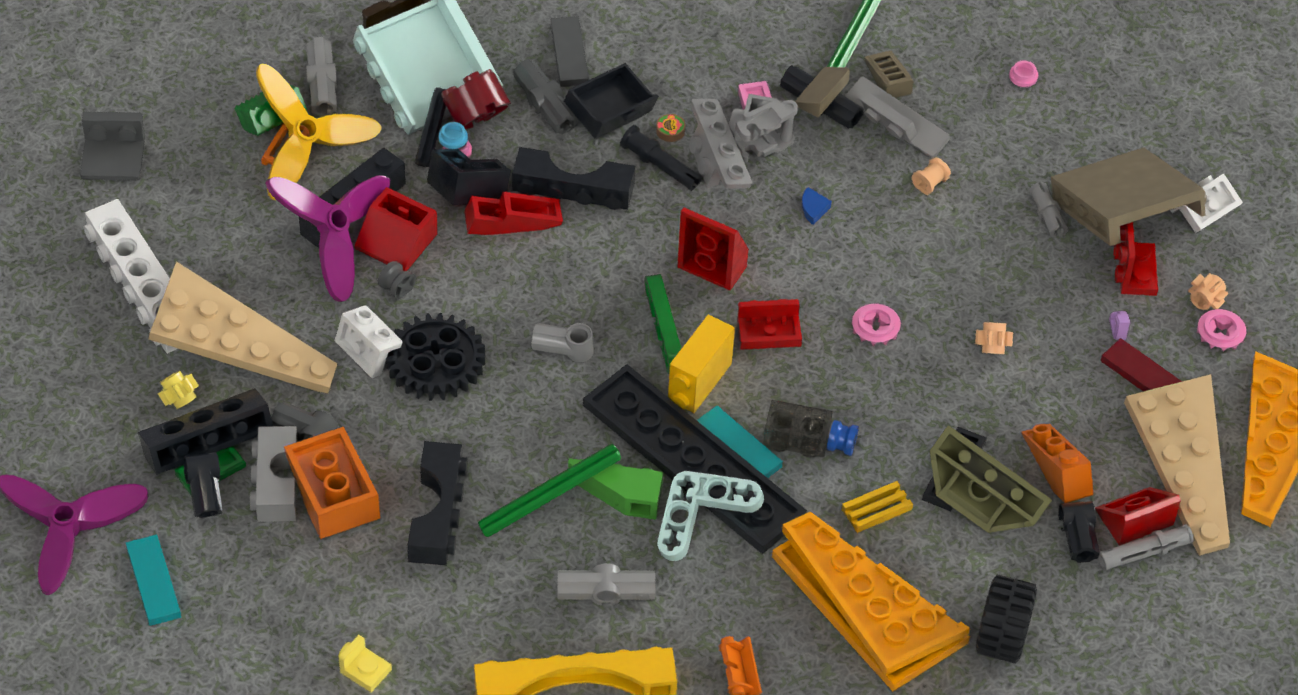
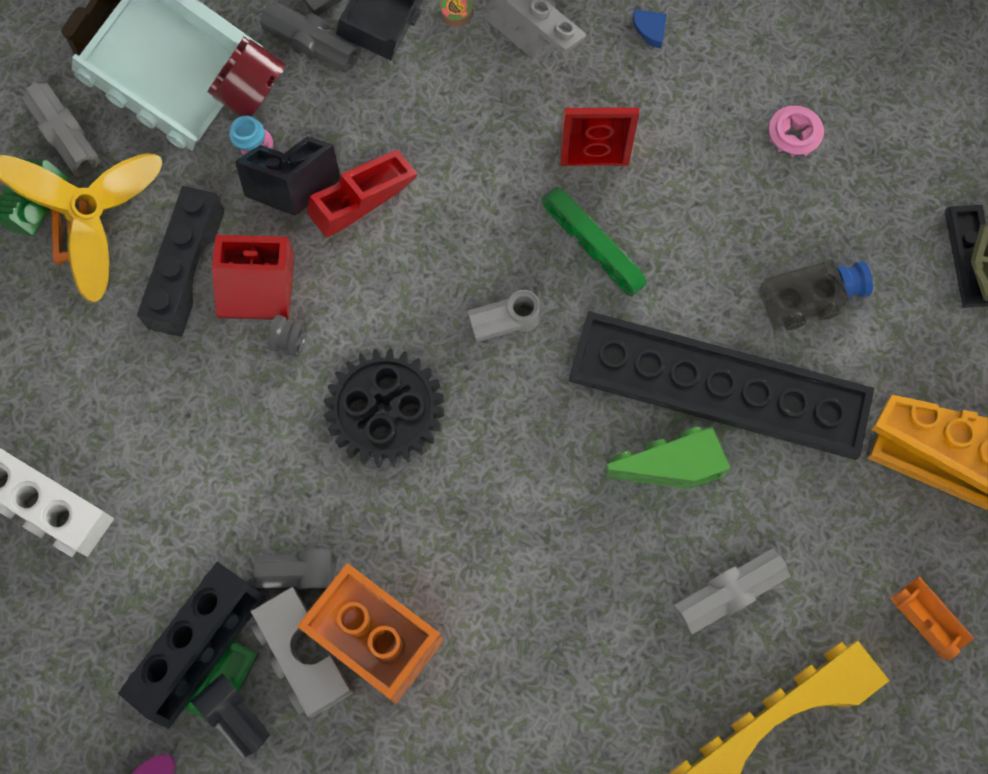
camera: 25 degrees left, 20 degrees up
tan wing [149,261,337,393] -> none
light yellow gear [158,370,199,409] -> none
magenta piece [265,175,390,302] -> none
white bracket [335,306,402,378] -> none
black arch [407,441,468,566] -> none
black axle [415,87,446,167] -> none
green axle [478,444,621,537] -> none
black arch [512,147,635,210] -> none
black pin [620,125,702,191] -> none
light aqua beam [658,471,764,561] -> none
yellow brick [668,314,735,413] -> none
teal tile [697,405,783,478] -> none
red bracket [737,299,802,350] -> none
yellow tile [842,481,913,533] -> none
light nougat gear [975,322,1013,354] -> none

